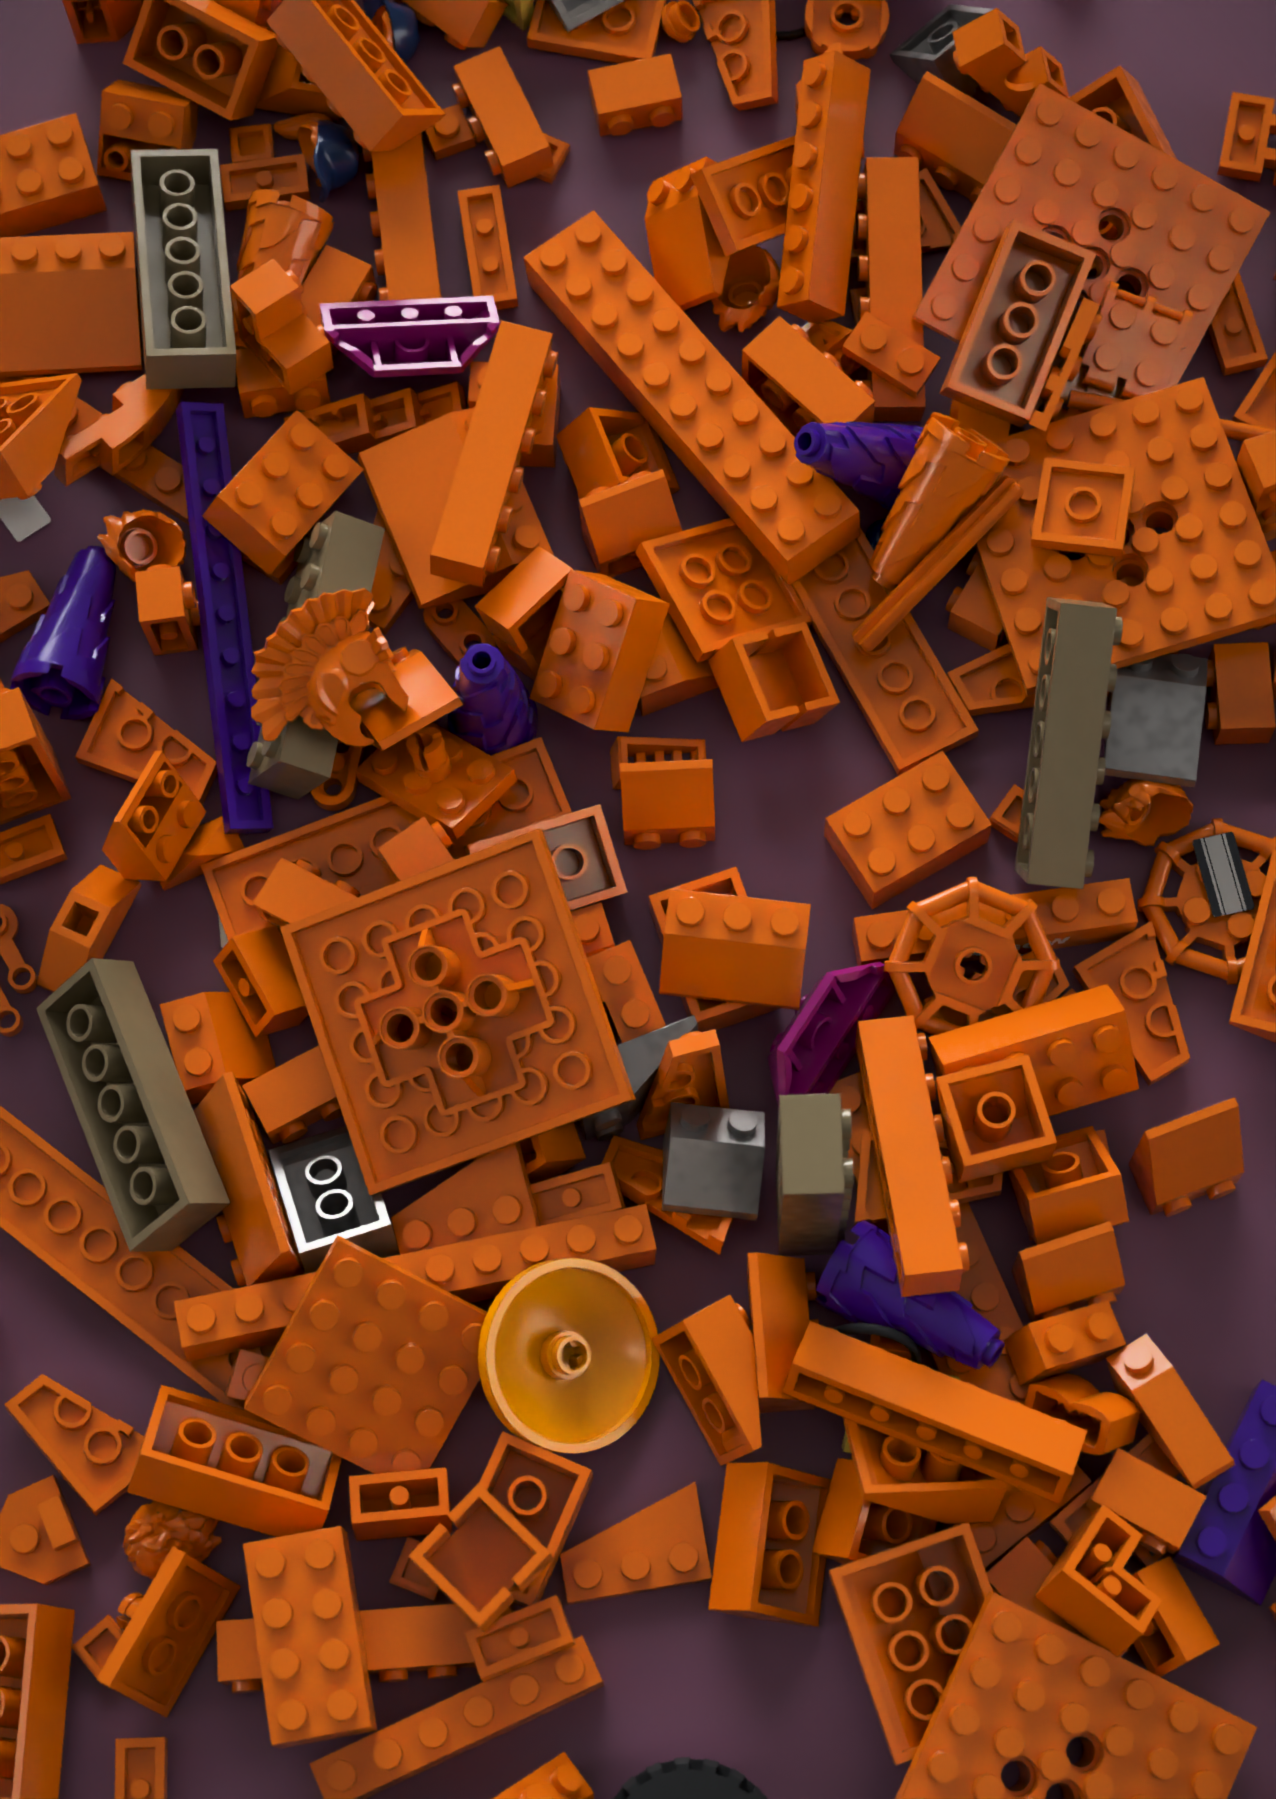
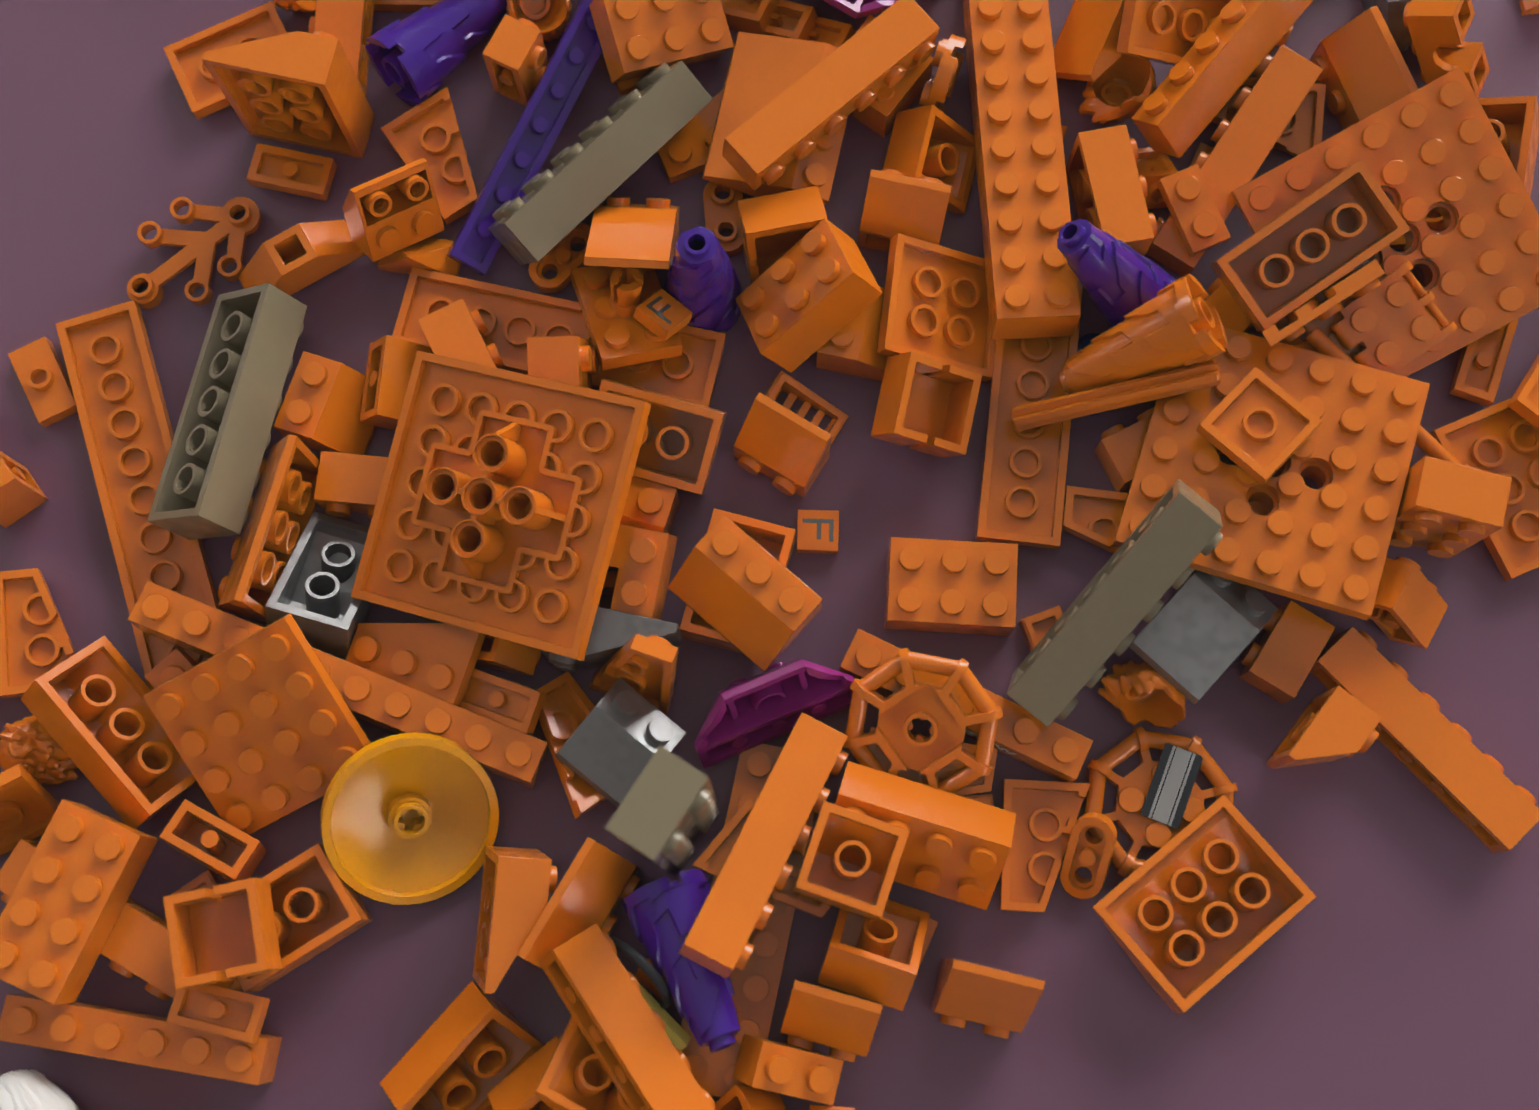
camera: 30 degrees right, 5 degrees up
orange piece [251,588,409,747] -> none
orange wing [560,1482,712,1605] -> none
none -> orange tile [633,289,693,341]
none -> orange tile [797,509,839,554]
none -> orange plate [919,34,968,113]
none -> orange plate [1060,812,1117,899]

